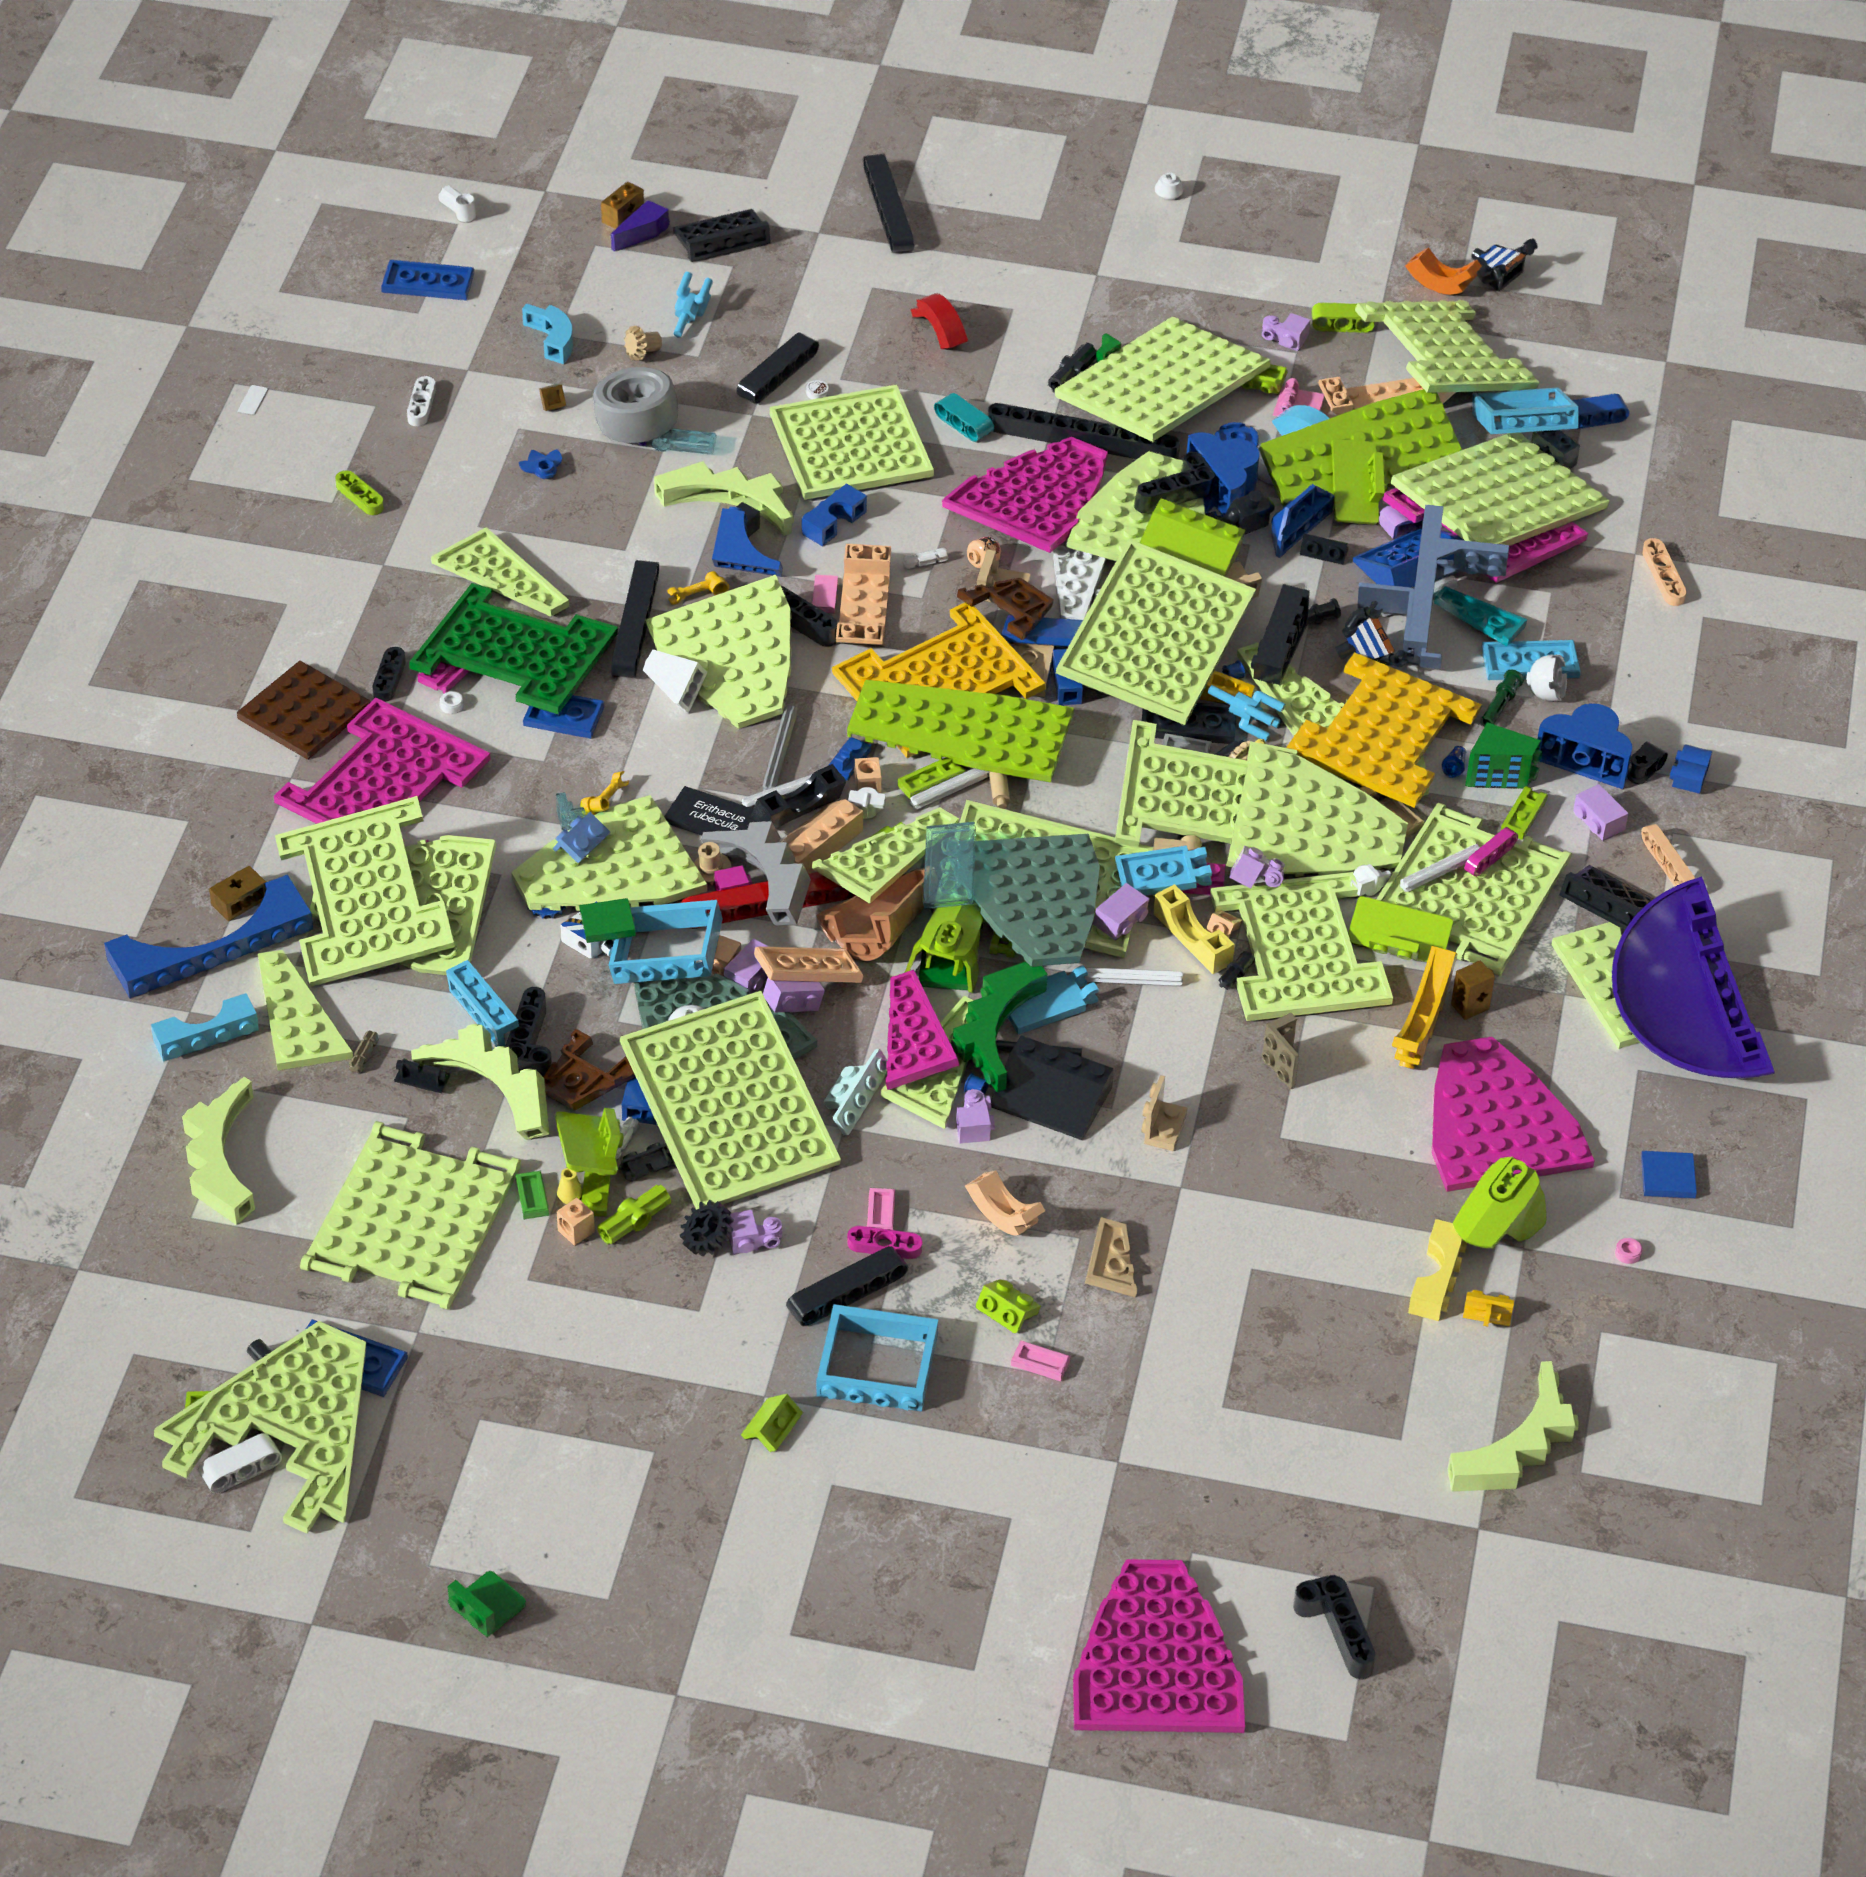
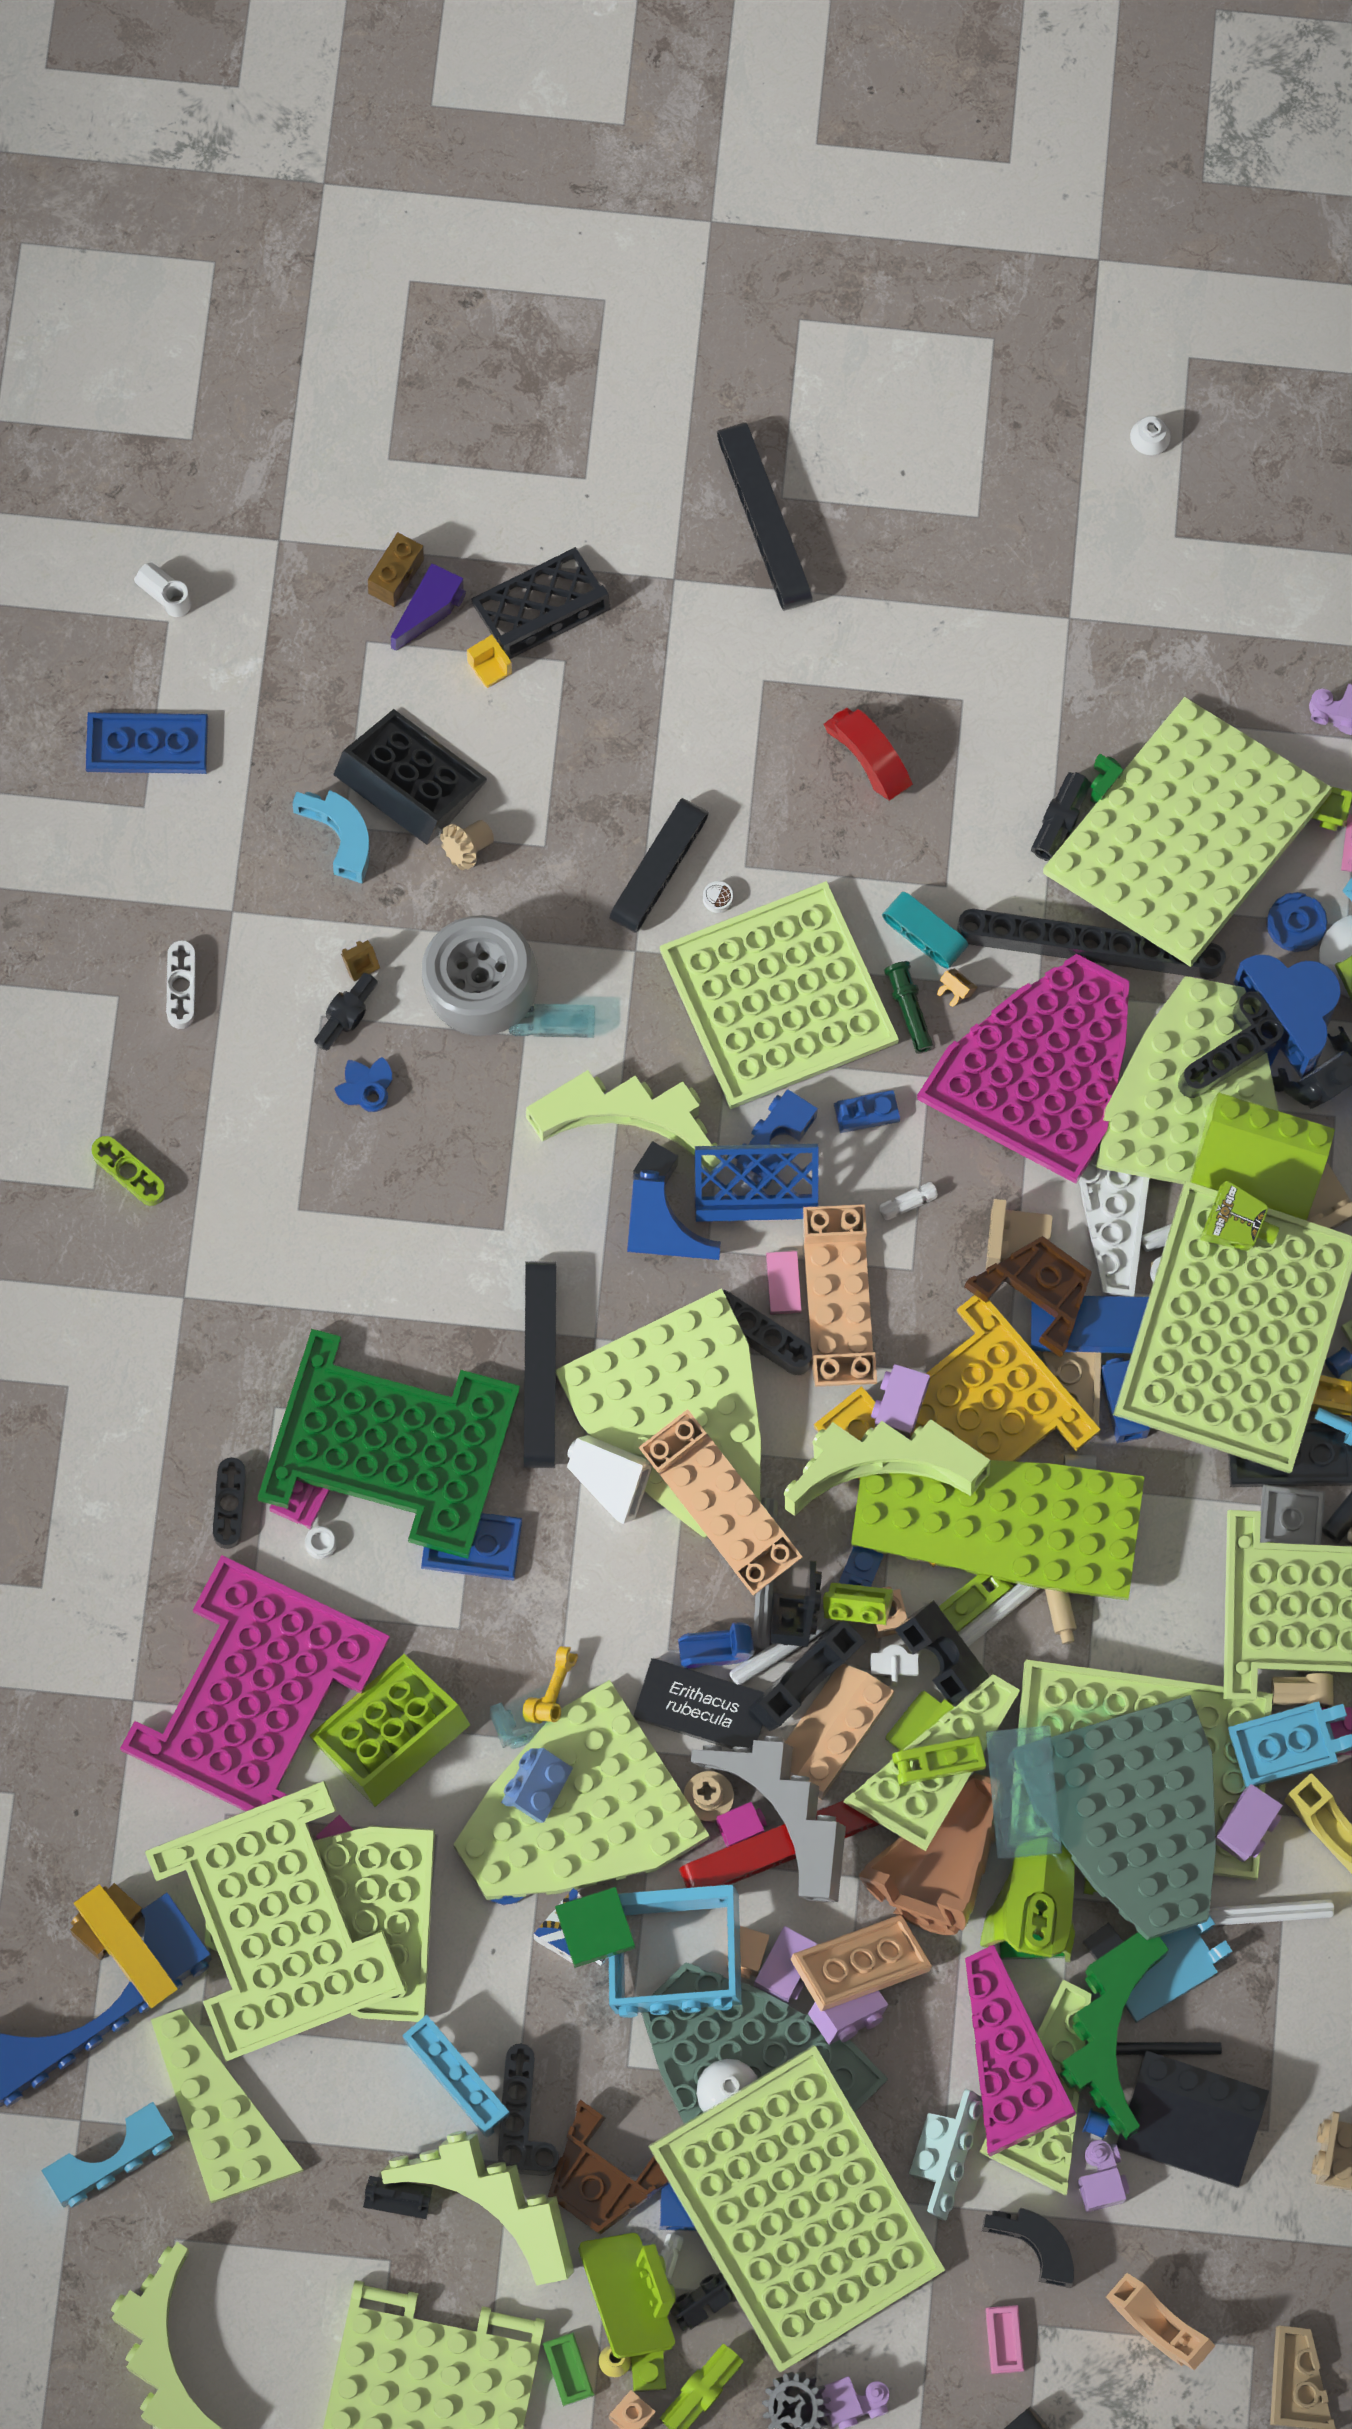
camera: 10 degrees left, 25 degrees up
reddish brown plate [236,660,371,760] -> none
dark tan axle [349,1030,379,1073] -> none
yellowish green wing [431,527,569,616] -> none
yellow brick [667,571,729,605] -> none
medium azure plant [673,272,713,337] -> none
dark pink beam [847,1226,922,1259] -> none
light nougat head [967,537,1001,569] -> none
none -> yellow slope [73,1884,178,2008]
none -> lime slope [309,1654,470,1807]
none -> black axle [314,973,378,1051]
none -> black slope [333,709,487,845]
none -> yellow panel [467,635,512,688]
none -> light nougat slope [638,1409,803,1596]
none -> blue animal [678,1622,754,1669]
none -> blue fence [695,1143,819,1222]
none -> black bracket [771,1560,822,1647]
none -> yellowish green arch [784,1419,990,1516]
none -> lime bracket [823,1583,893,1625]
none -> blue plate [834,1090,900,1133]
none -> lavender brick [871,1364,930,1440]
none -> dark green pin [884,961,934,1054]
none -> lime plate [892,1736,986,1786]
none -> black arch [895,1600,989,1704]
none -> tile [937,968,978,1006]
none -> black arch [982,2208,1074,2288]
none -> lime torso [1200,1181,1279,1251]

